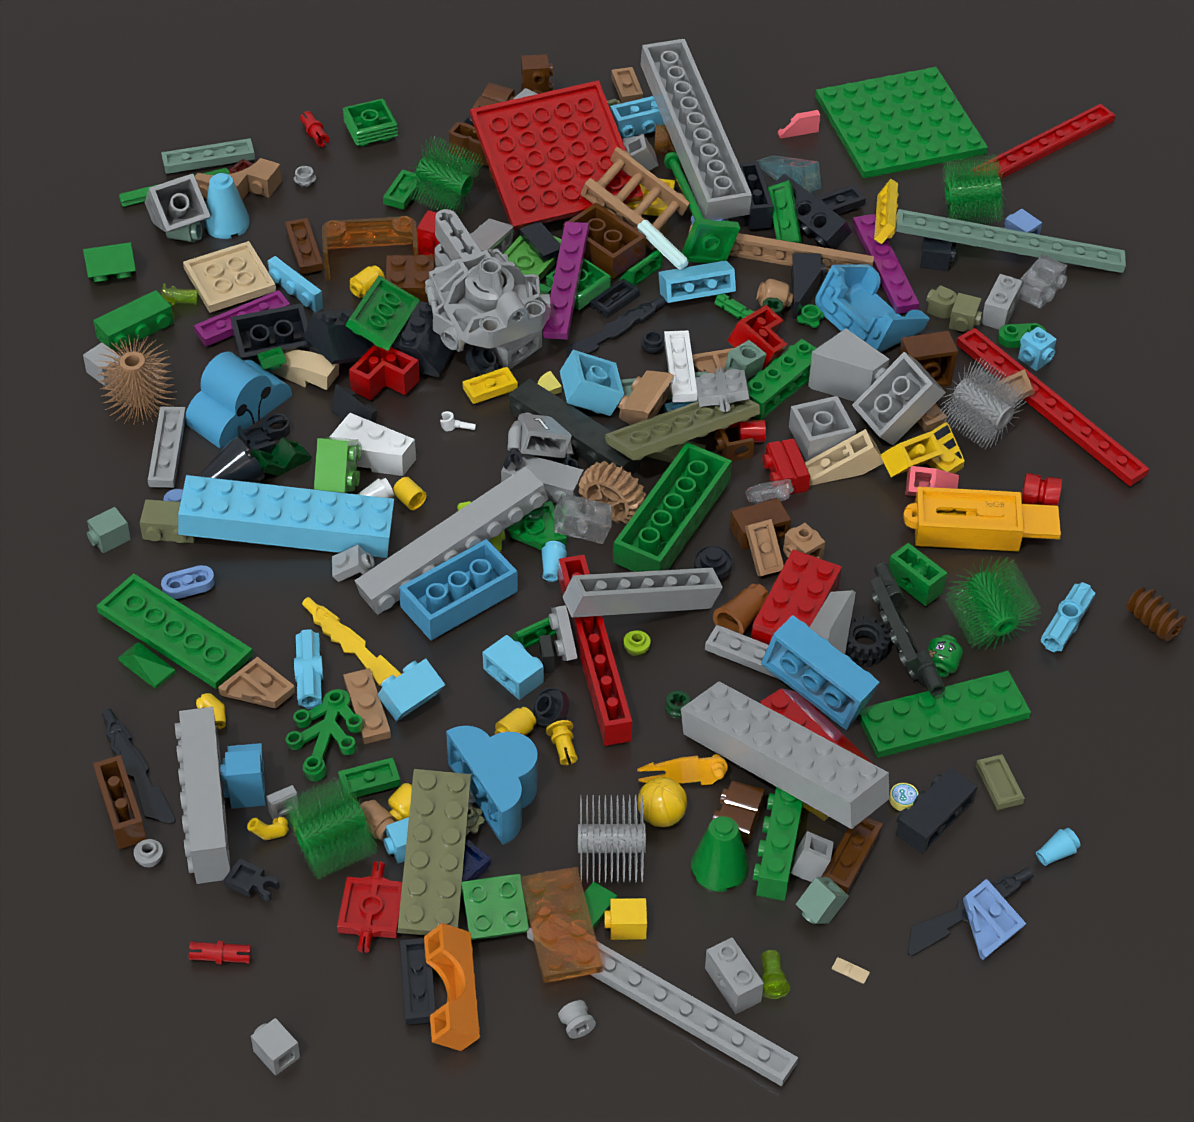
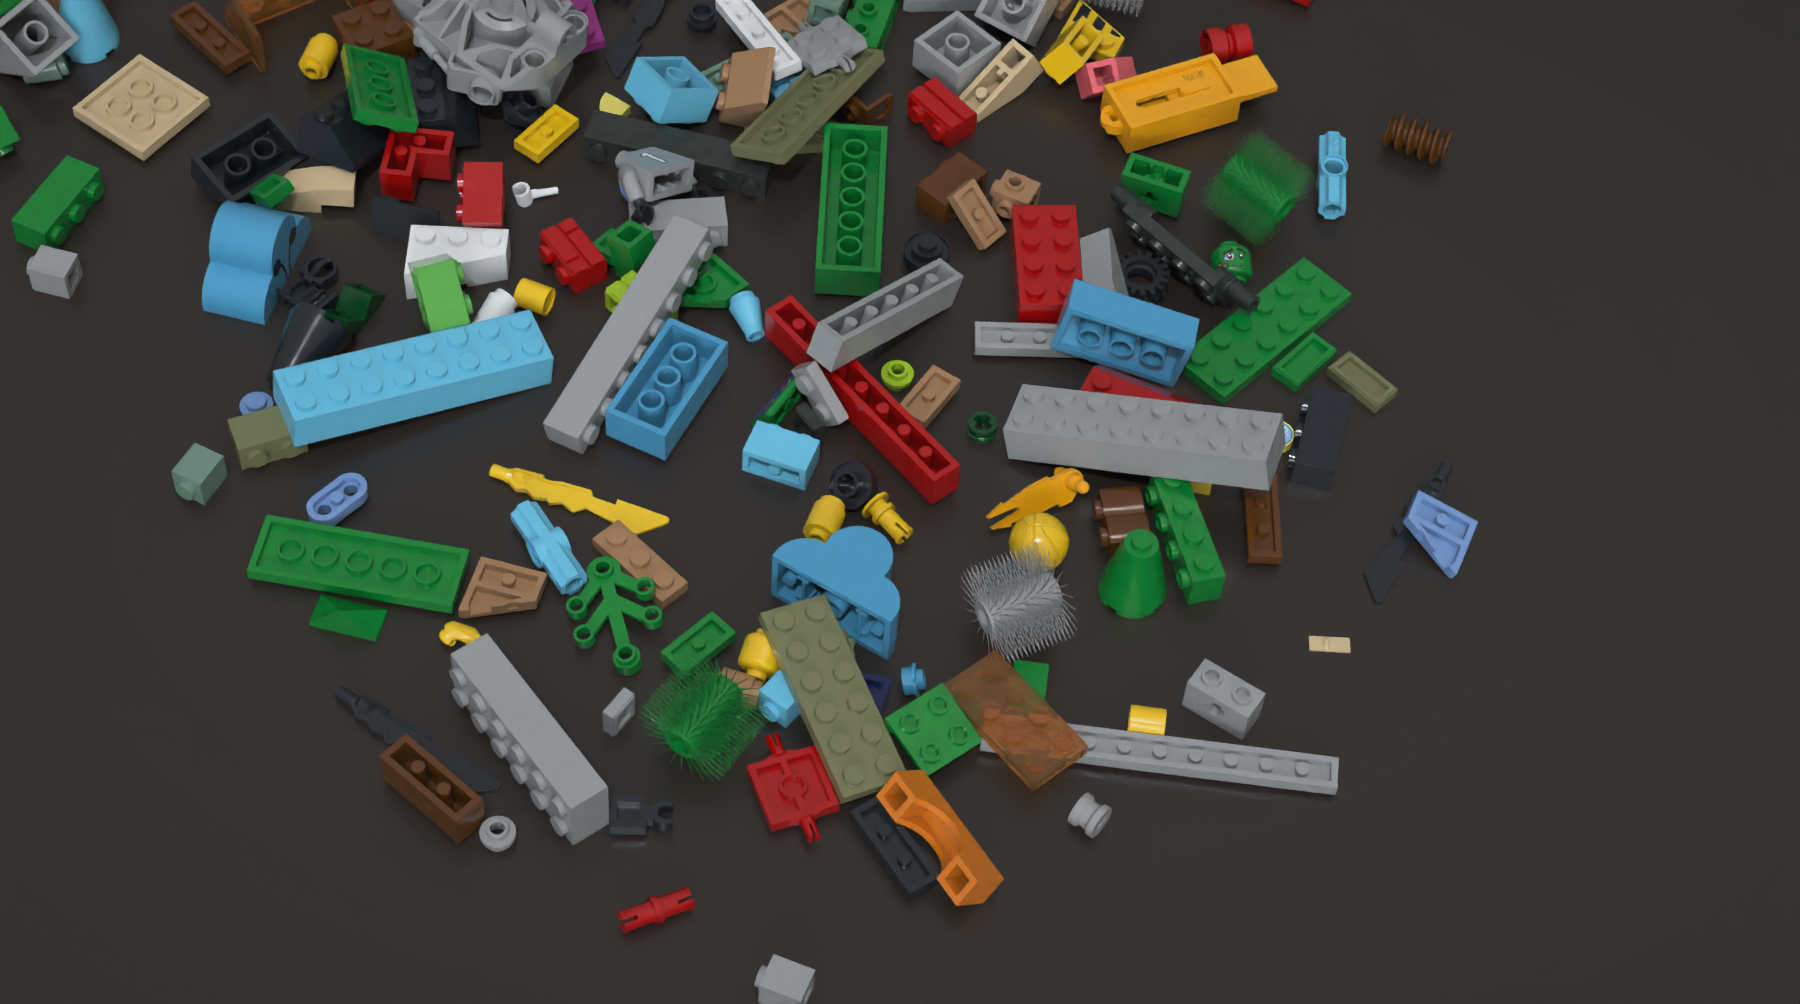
camera: 30 degrees left, 5 degrees up
medium nougat piece [98,335,177,425] -> none
light grey plate [148,407,186,488] -> none
clear neon green pin [161,283,197,305] -> none
magenta plate [194,290,290,346] -> none
dark azure brick [220,743,266,809] -> none
yellow arm [247,817,289,840] -> none
medium azure plate [268,256,323,312] -> none
light grey bracket [332,545,375,582] -> none
medium azure brick [377,659,445,722] -> none
clear brick [554,493,612,544] -> none
medium nougat gear [578,461,646,524] -> none
yellow brick [604,898,647,940] -> none
dark orange plant [713,583,768,635] -> none
red beam [738,420,766,443] -> none
clear plate [745,479,794,504] -> none
clear neon green pin [761,950,790,999] -> none
light grey brick [790,831,834,882] -> none
sand green brick [796,877,849,924] -> none
medium azure cone [1036,828,1081,866] -> none
none -> red brick [456,162,507,229]
none -> red brick [538,217,608,294]
none -> green brick [593,219,655,278]
none -> medium nougat plate [900,365,961,429]
none -> dark azure plate [901,663,926,698]
none -> yellow beam [1127,704,1167,735]
none -> green tile [1270,332,1338,393]

